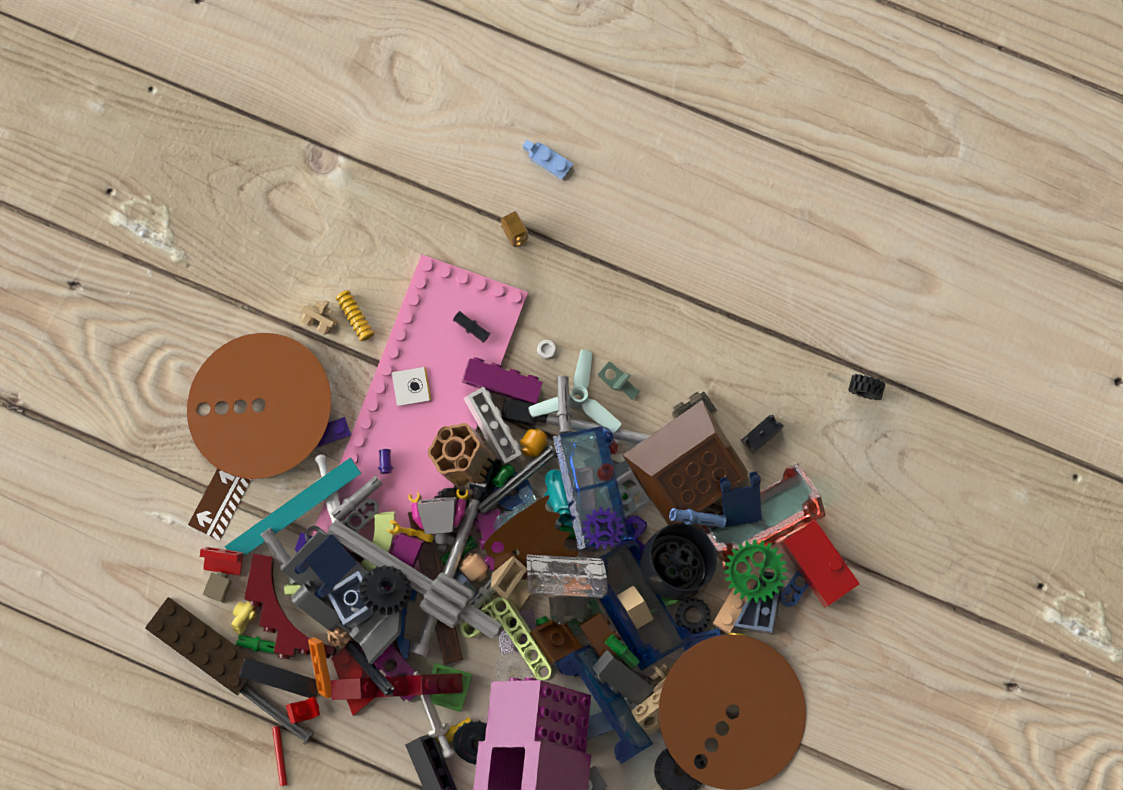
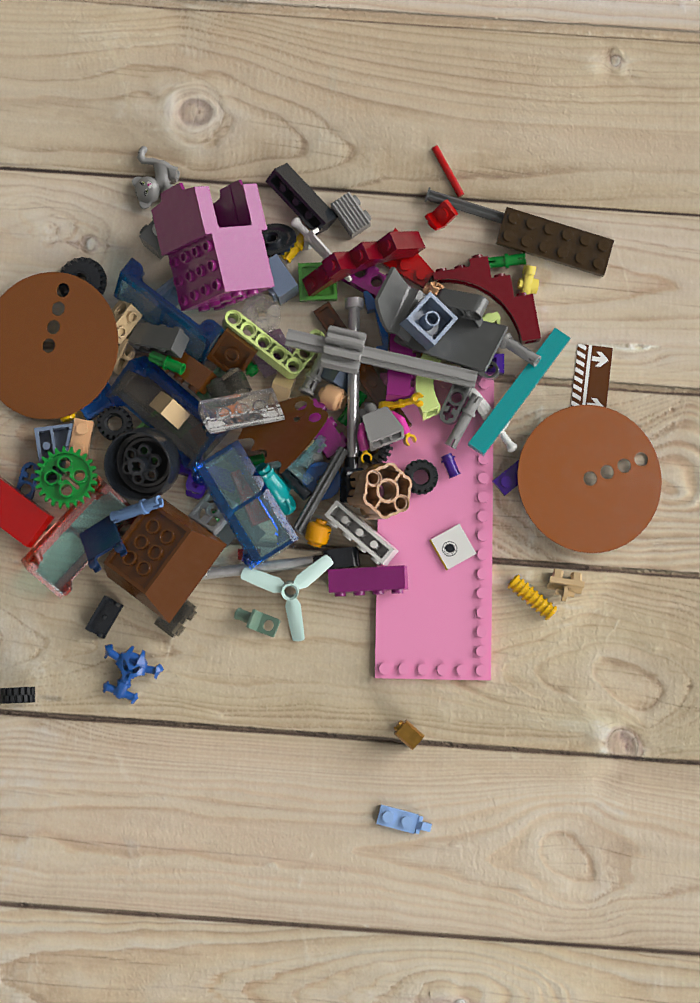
camera: 160 degrees right, 5 degrees up
red panel [199,547,244,576] -> none
dark tan brick [203,571,232,603] -> none
black slope [239,657,318,698] -> none
dark blue flag [294,534,357,598] -> none
orange tile [308,637,331,698] -> none
black axle [346,641,395,697] -> none
black gear [360,565,412,615] -> none
black pin [453,311,491,343] -> none
tan slope [491,556,527,599] -> none
green pin [492,463,515,488] -> none
white tile [537,340,556,360] -> none
light grey pin [556,376,572,435] -> none
dark purple gear [581,507,624,550] -> none
clear red pin [597,463,613,481] -> none
none -> blue piece [103,644,164,704]
none -> sand blue brick [268,254,299,306]
none -> black pin [278,467,312,501]
none -> light grey brick [331,192,371,238]
none -> black tyre [404,459,438,495]

